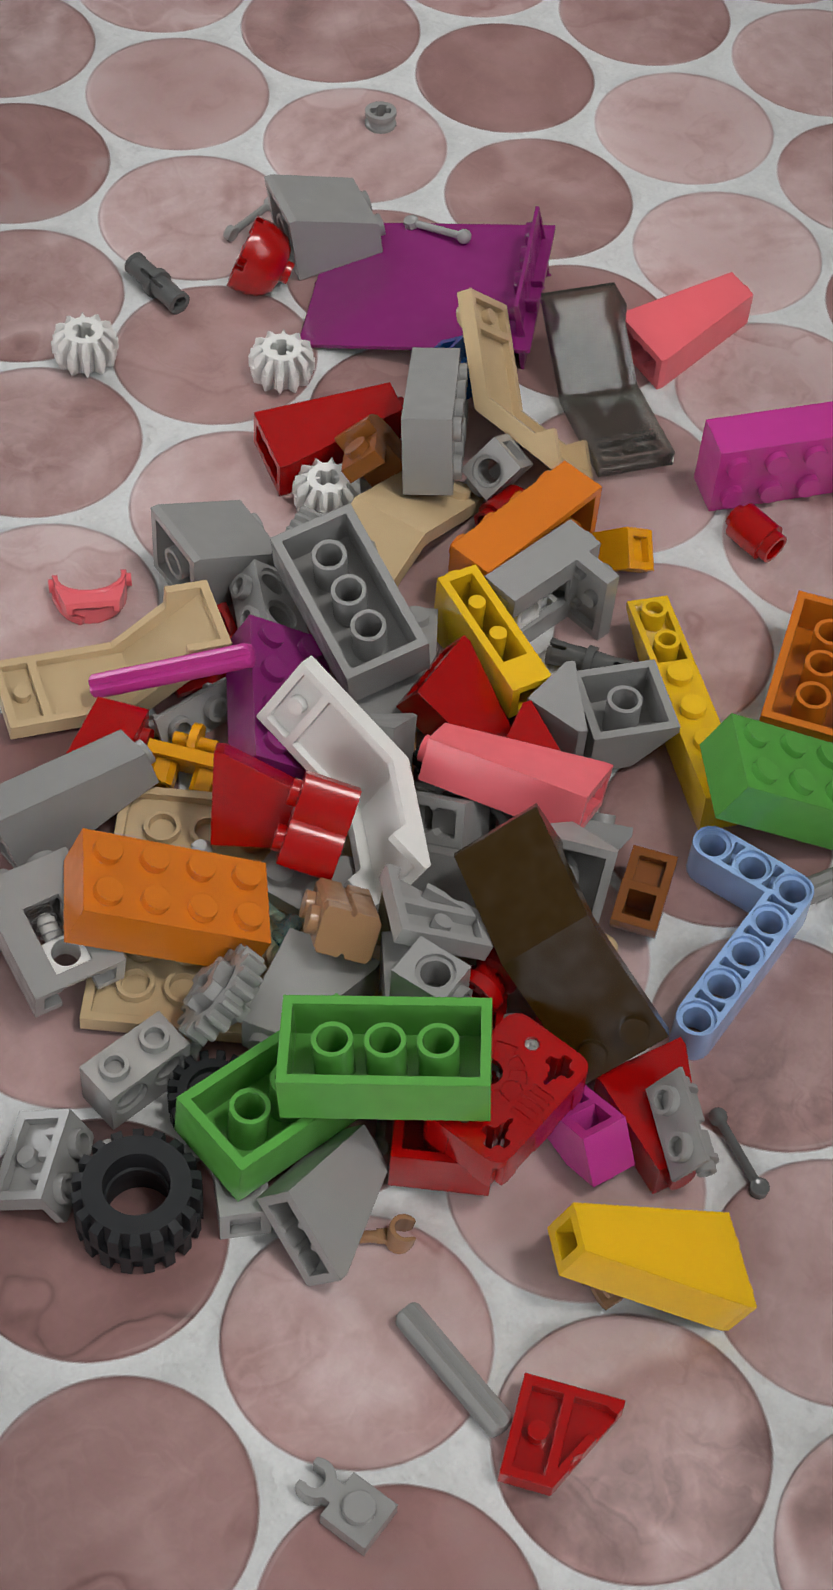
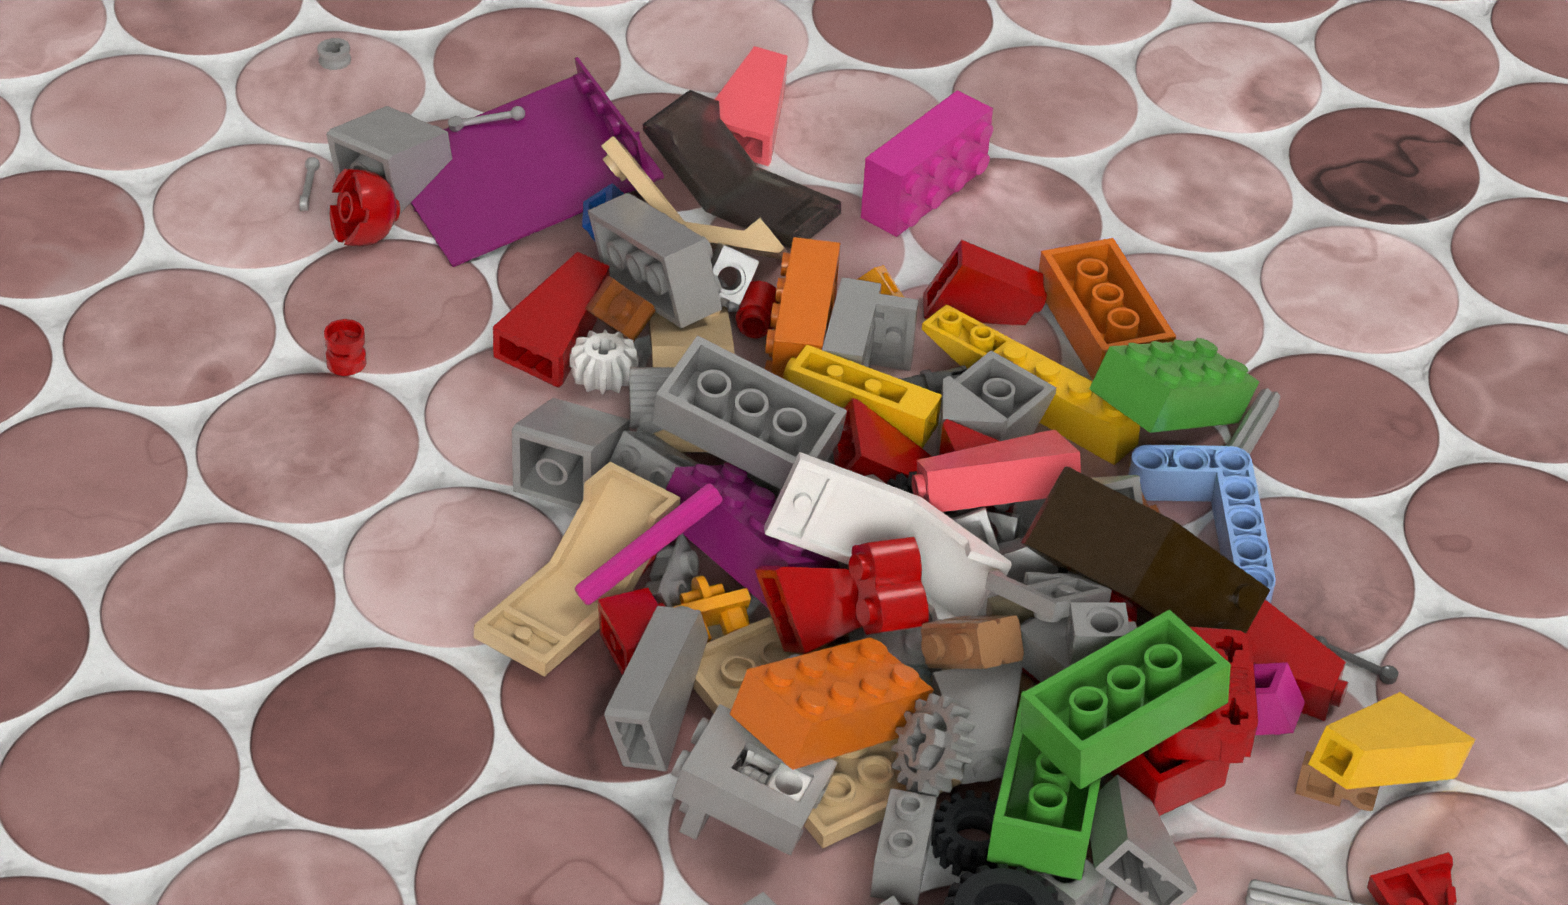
camera: 35 degrees left, 10 degrees down
coral helmet [48,569,132,625] -> none
white gear [51,312,119,378] -> none
dark grey pin [125,252,190,314] -> none
white gear [248,329,315,395] -> none
medium nougat hand [359,1214,416,1254] -> none
light grey hinge [645,1067,719,1182] -> none
red brick [725,503,787,563] -> none
none -> red wheel [324,319,367,376]
none -> red slope [923,239,1047,325]

